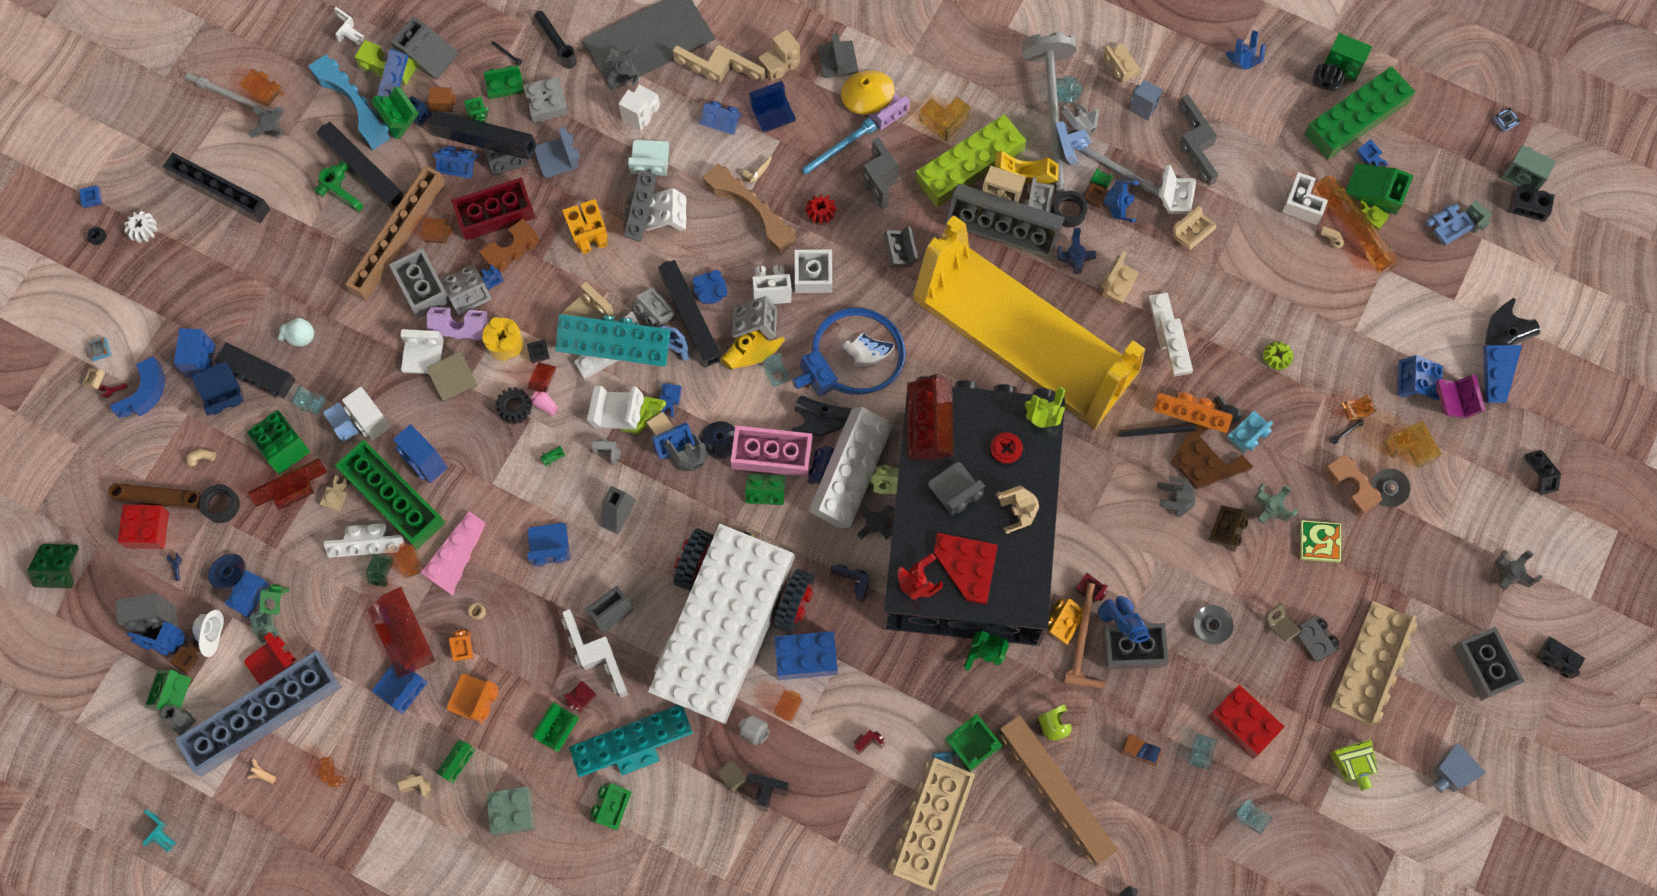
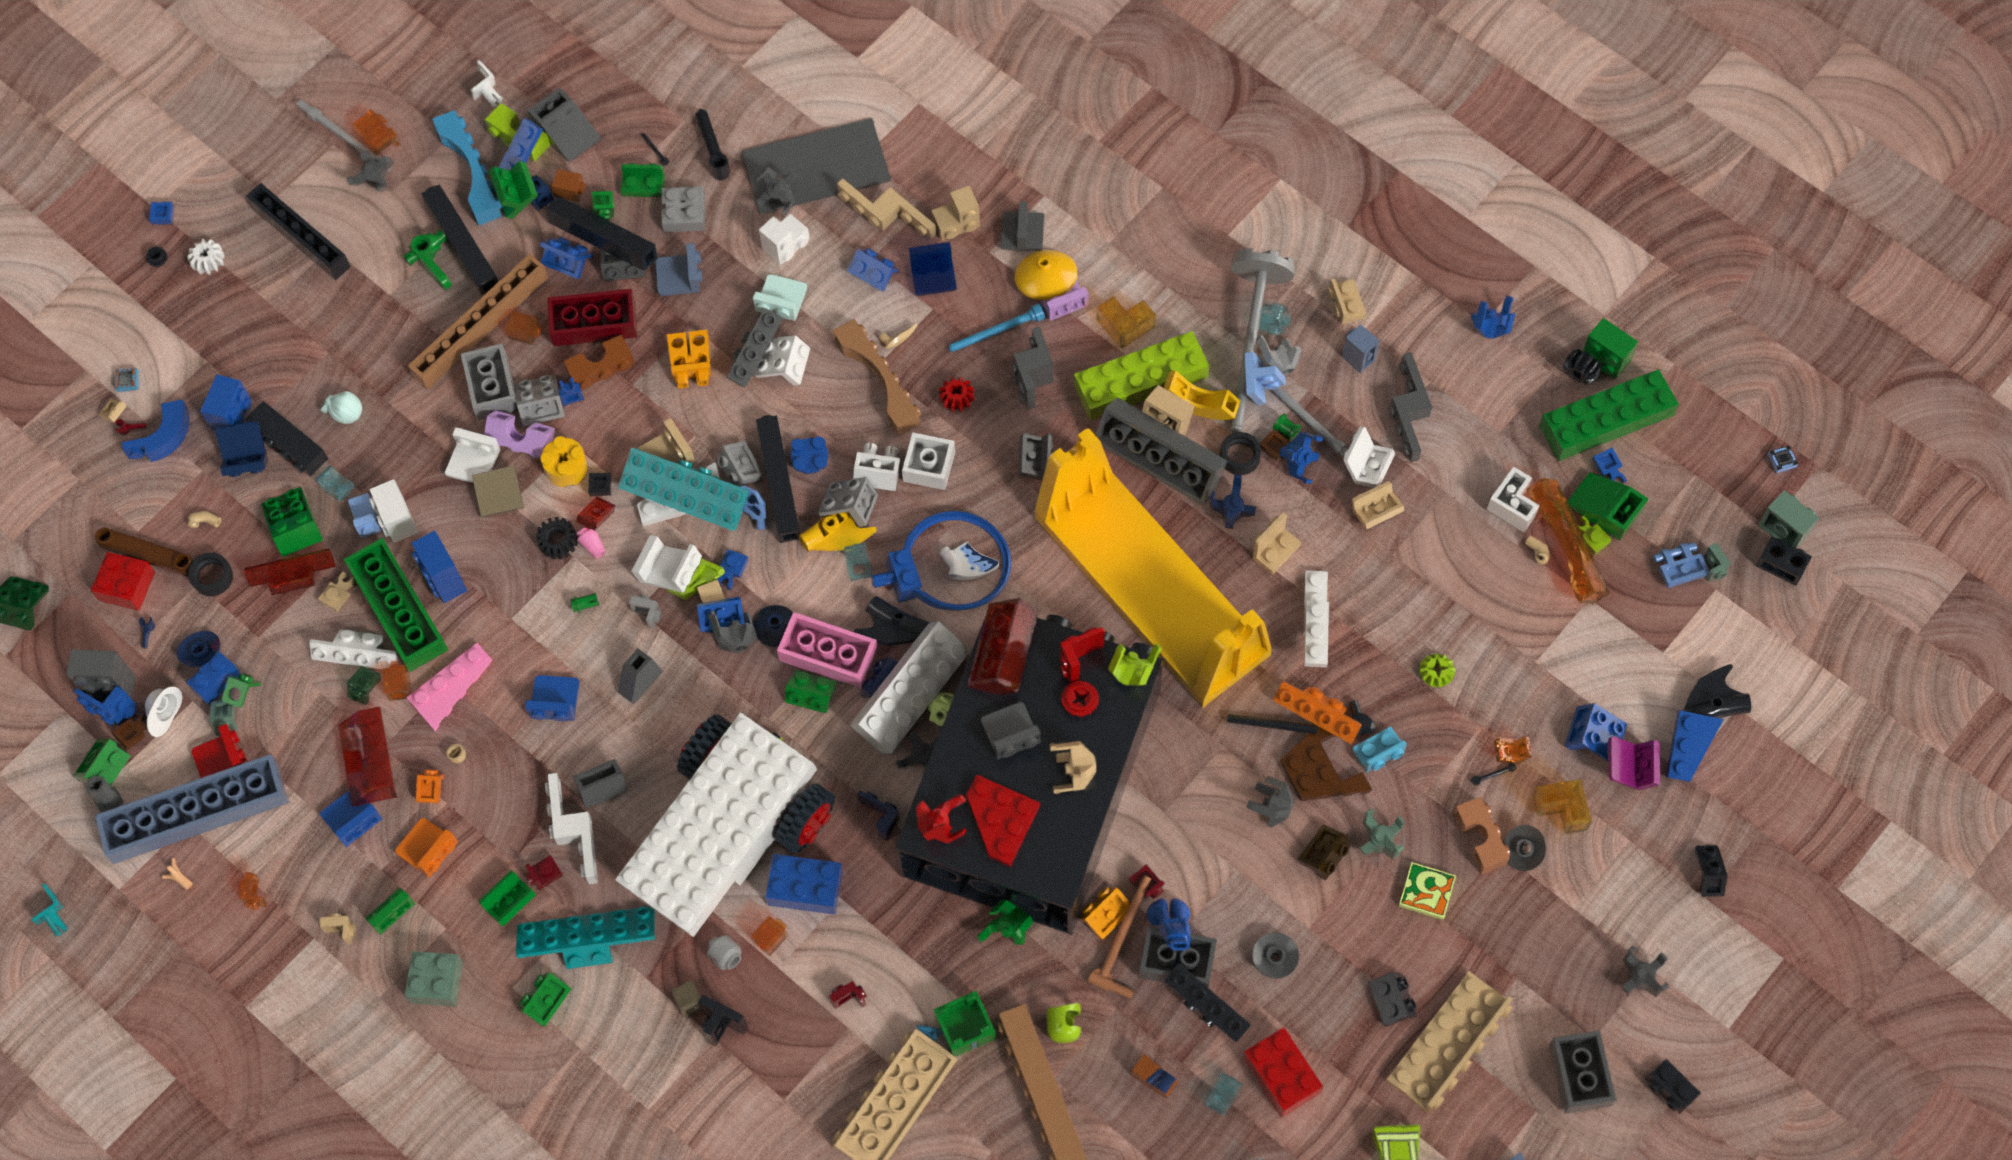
camera: 15 degrees right, 5 degrees down
light grey bracket [1025,177,1054,212] -> none
dark tan bracket [1266,603,1301,642] -> none
none -> red bracket [1059,627,1105,684]
none -> black bracket [1165,964,1251,1042]

